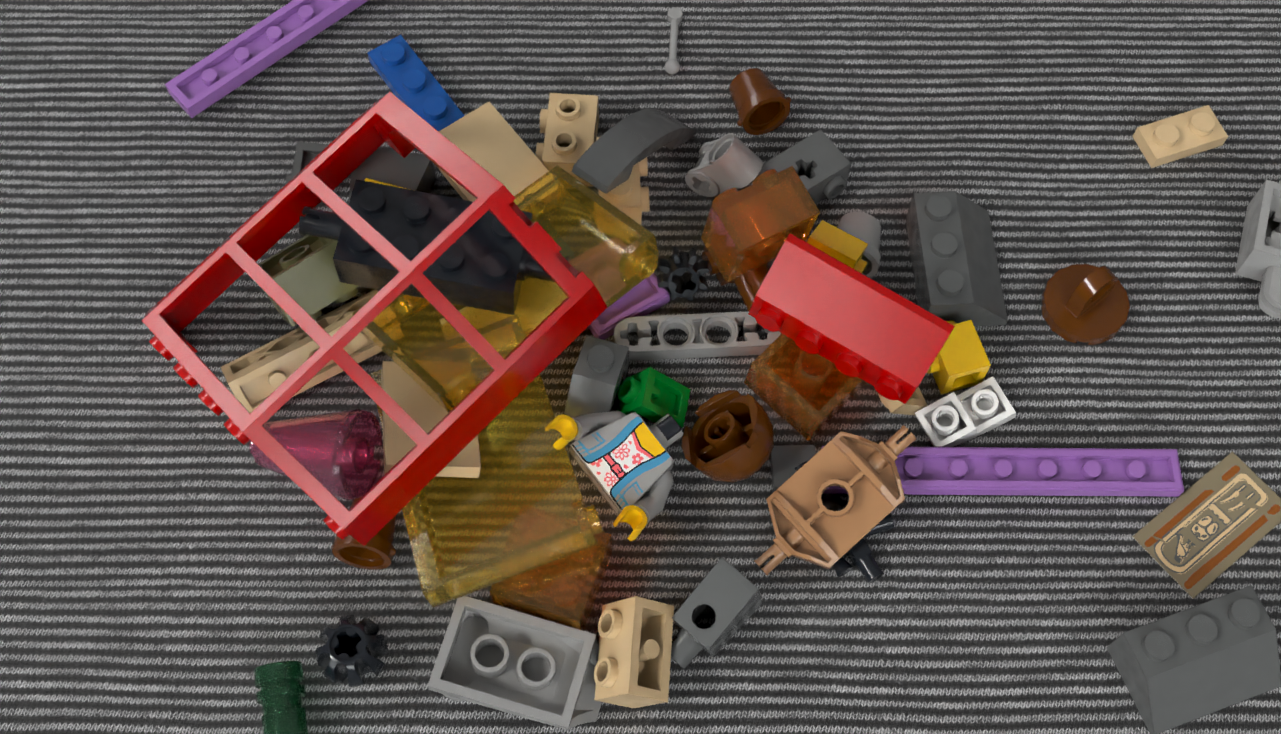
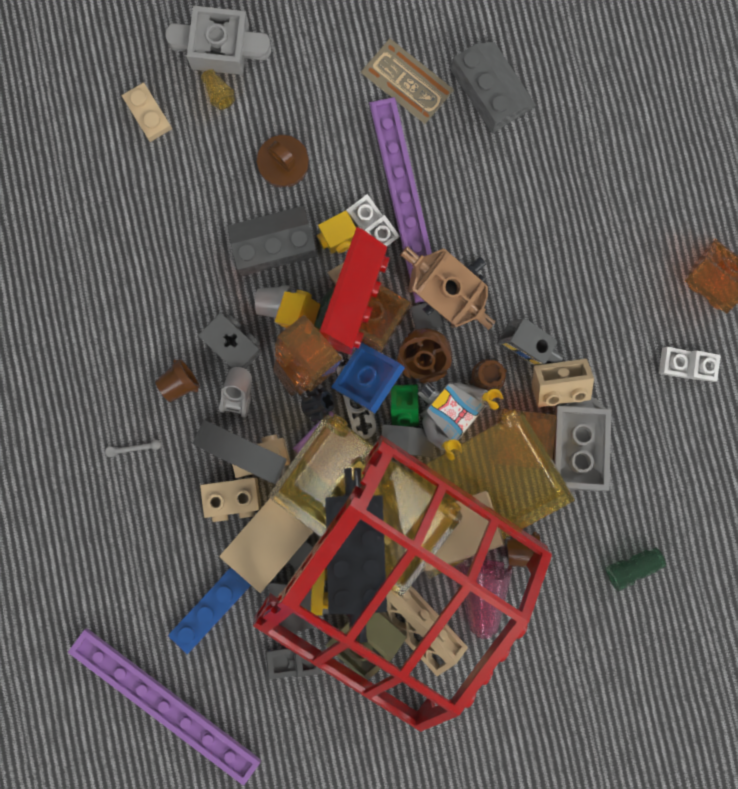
camera: 105 degrees left, 20 degrees up
black piece [316,614,388,687] -> none
none -> clear yellow cone [201,69,235,110]
none -> blue tile [332,342,405,413]
none -> reddish brown piece [470,359,507,391]

